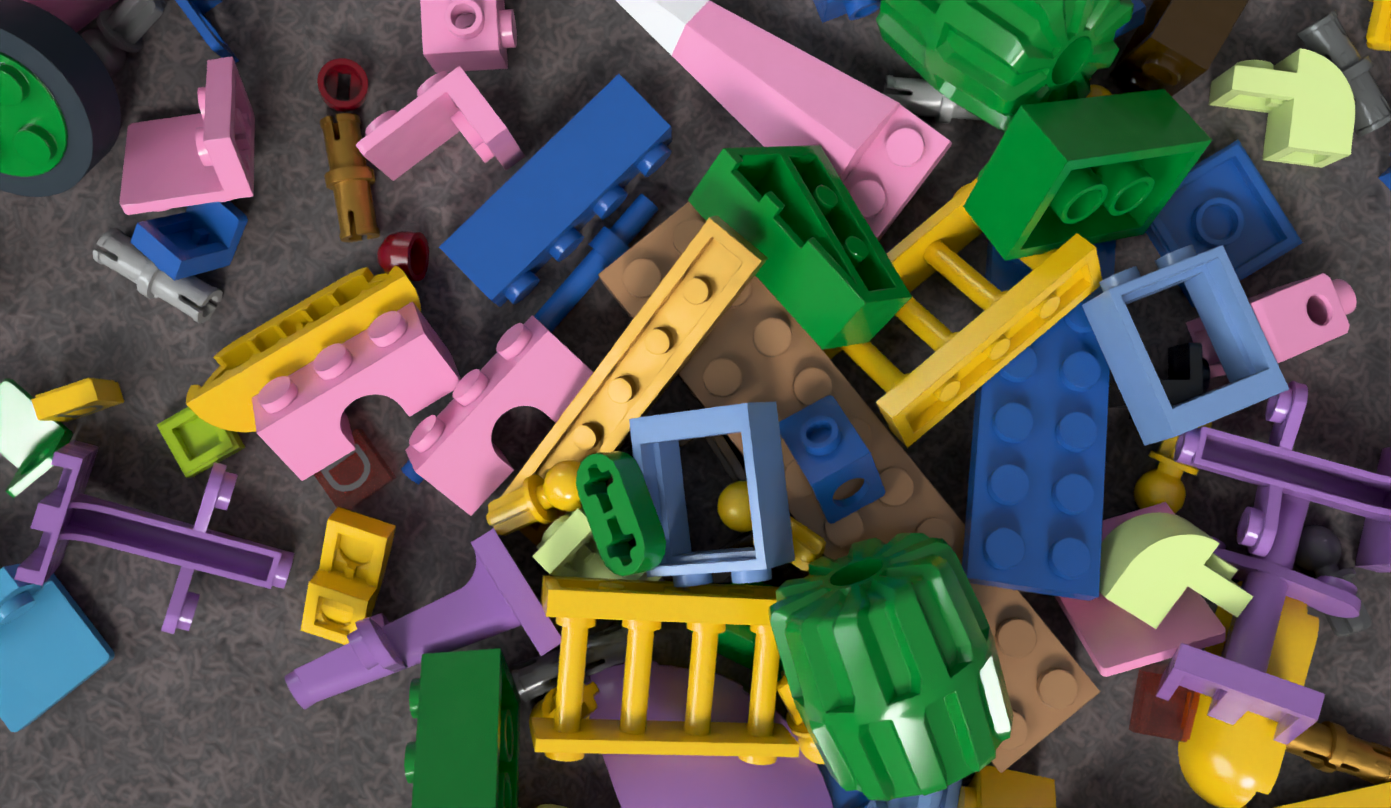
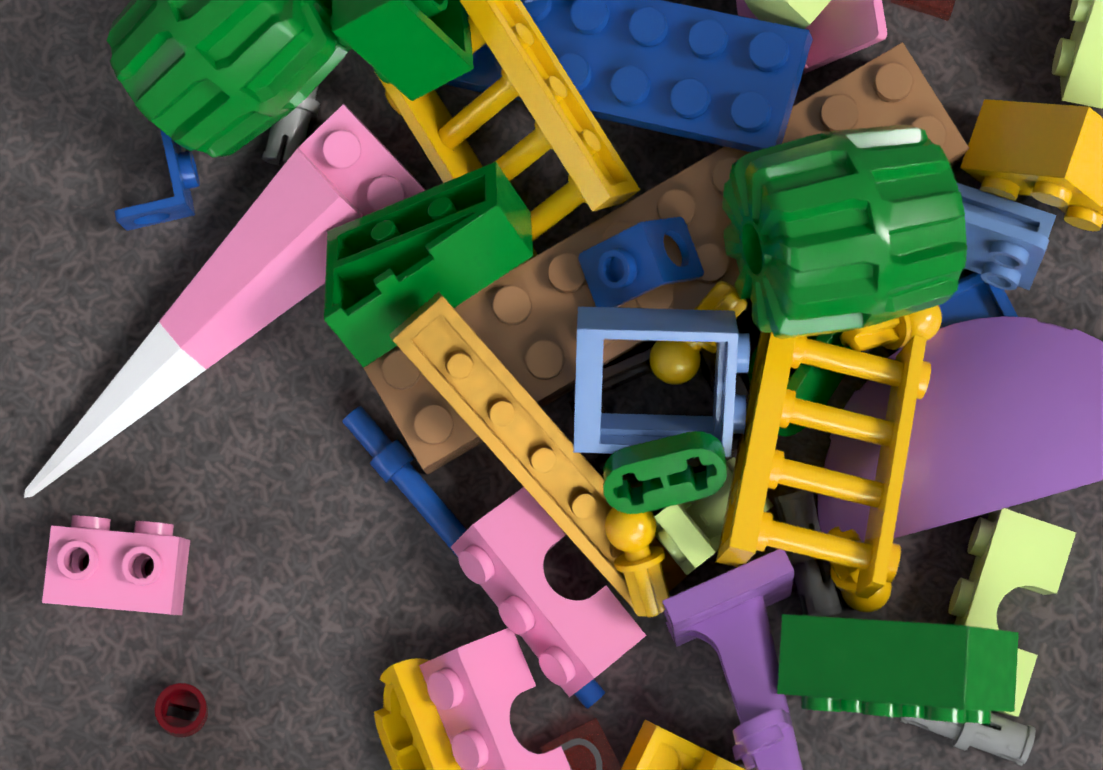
camera: 80 degrees left, 5 degrees down
pearl gold pin [320,113,380,243] -> none
bright pink bracket [356,65,525,181] -> none
dark red hinge [377,231,429,281] -> none
blue brick [439,74,672,307] -> none

